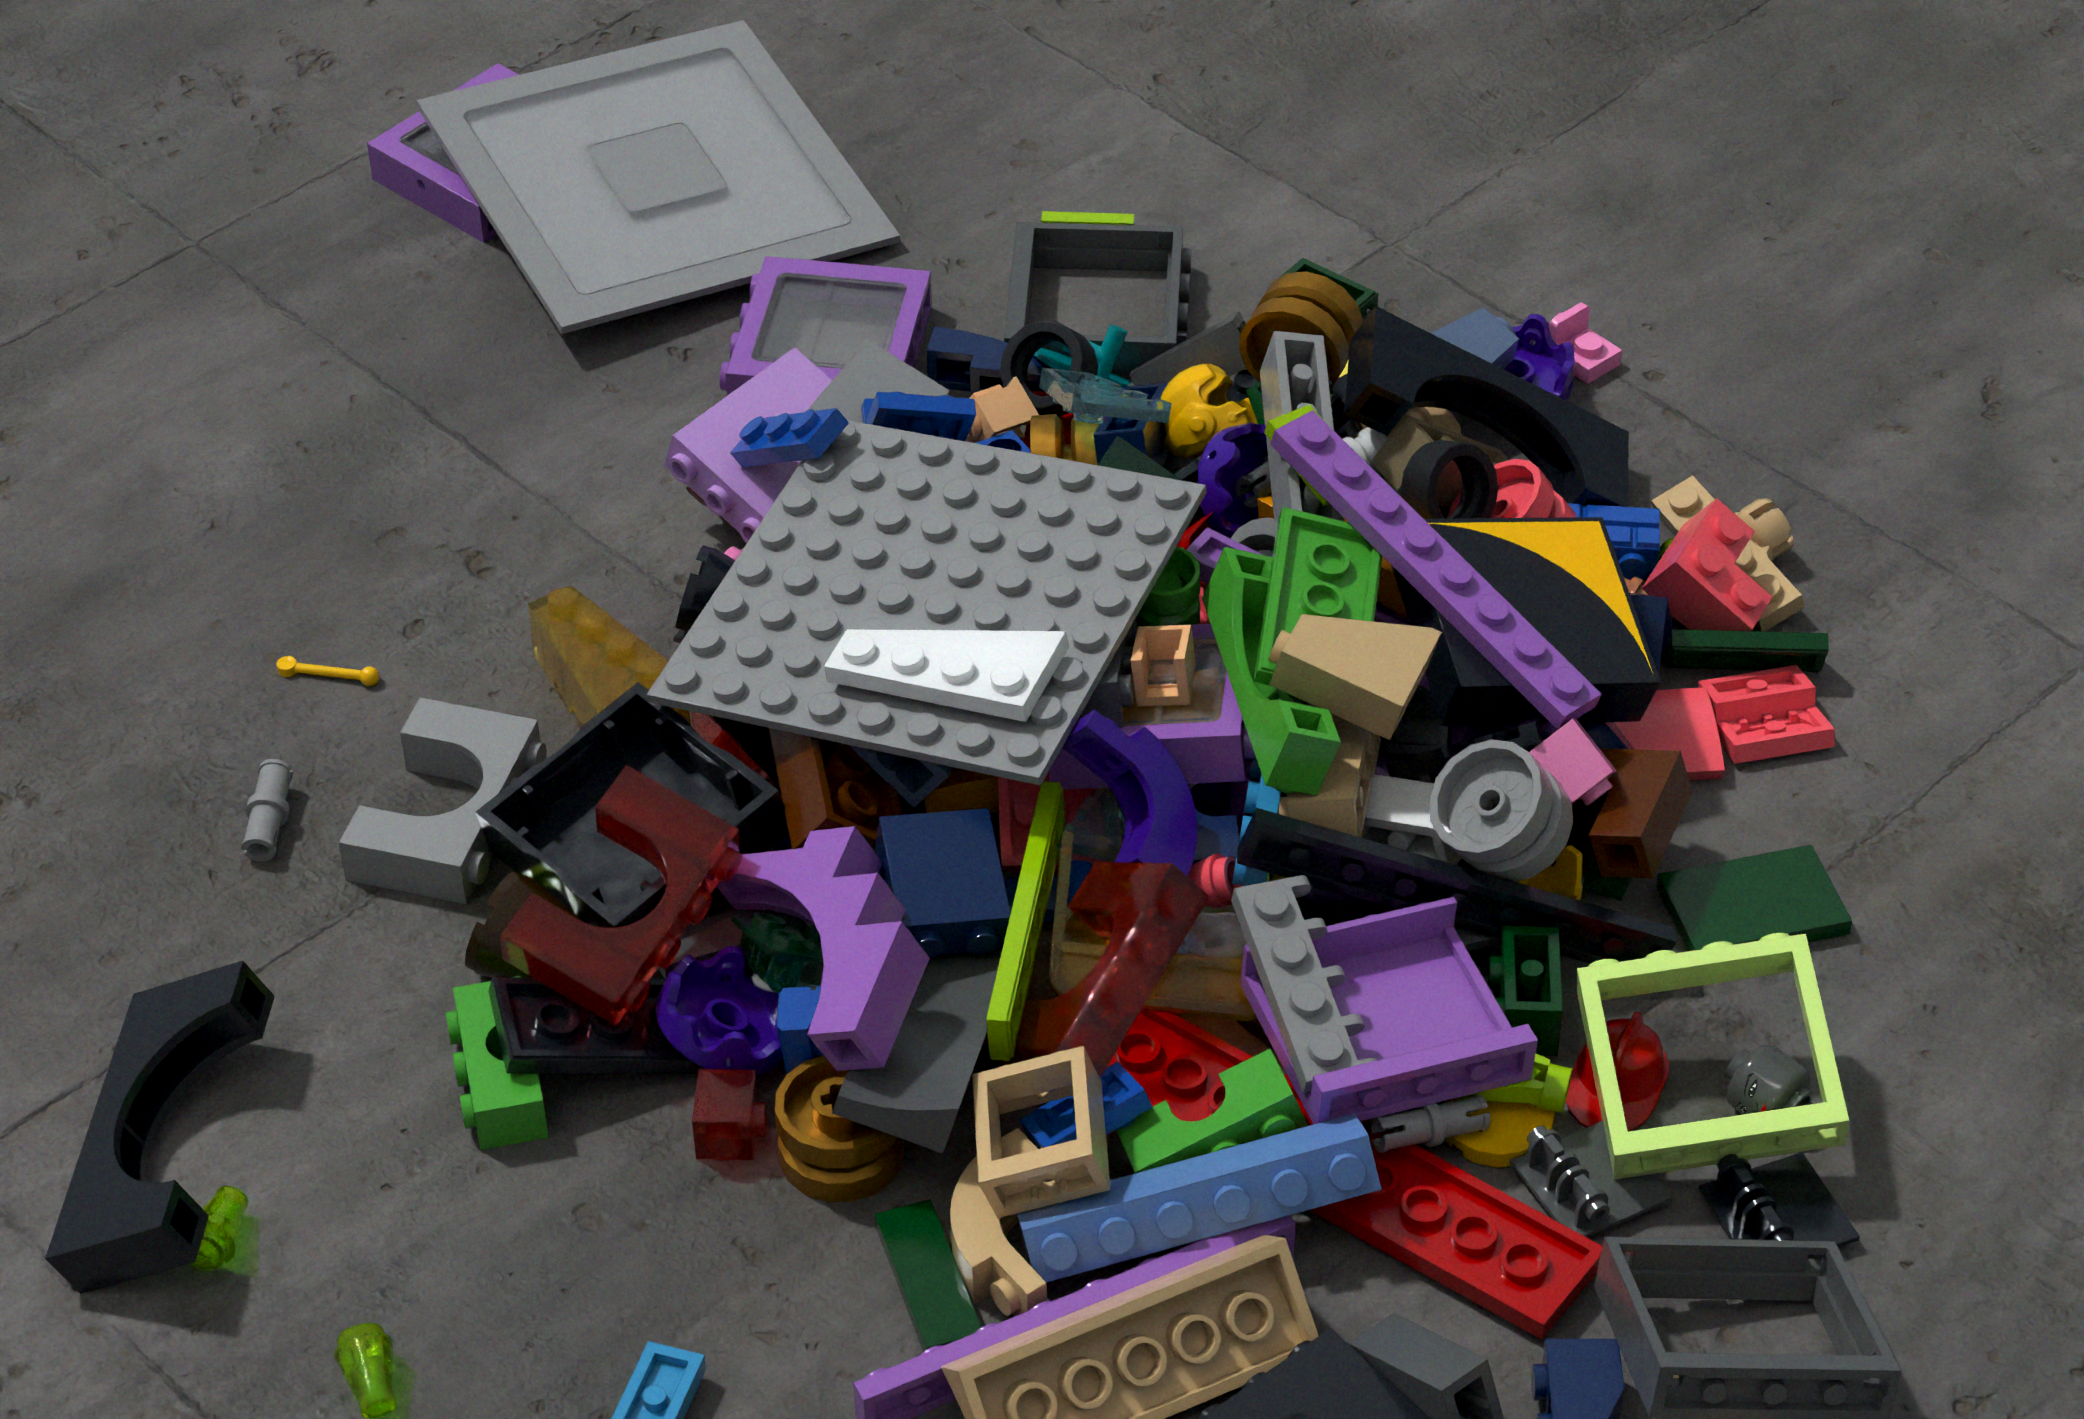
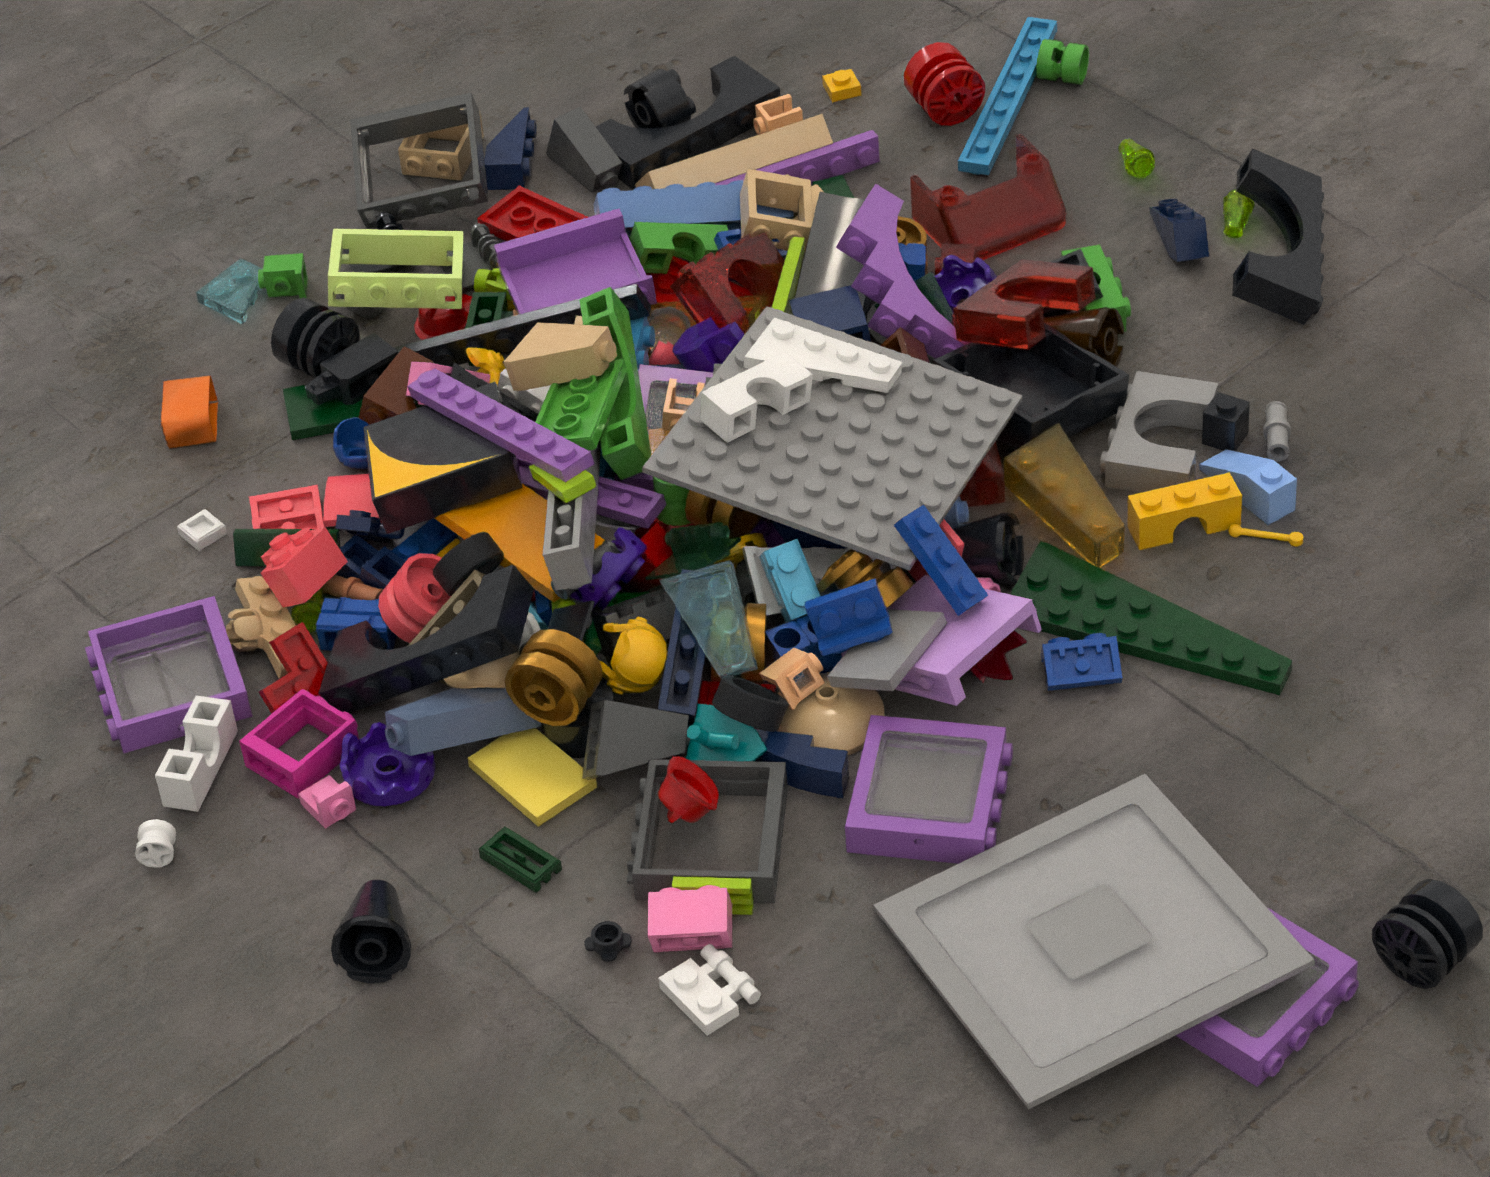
camera: 175 degrees left, 0 degrees up
light grey hinge [1231,875,1378,1093] -> none
light grey wheel [1429,739,1573,882] -> none
none -> piece [85,596,253,753]
none -> white wheel [135,819,176,868]
none -> white arch [155,695,238,812]
none -> orange piece [161,376,218,449]
none -> white tile [177,509,227,551]
none -> clear light blue wing [196,258,262,324]
none -> dark pink window [239,689,359,798]
none -> bright green brick [258,253,308,298]
none -> red plate [258,622,328,714]
none -> black wheel [271,297,360,378]
none -> black hinge [305,333,398,405]
none -> black cone [331,880,411,984]
none -> blue hair [333,417,369,469]
none -> black plate [584,921,632,962]
none -> bright pink brick [648,885,732,952]
none -> red piece [658,756,719,823]
none -> white plate [658,944,761,1036]
none -> white arch [700,352,813,443]
none -> clear red windscreen [910,134,1066,263]
none -> dark green wing [1010,541,1292,696]
none -> blue bracket [1040,633,1123,691]
none -> yellow arch [1127,472,1242,550]
none -> dark blue slope [1149,199,1209,262]
none -> light blue slope [1199,449,1297,525]
none -> black brick [1202,392,1250,451]
none -> black wheel [1372,879,1483,989]

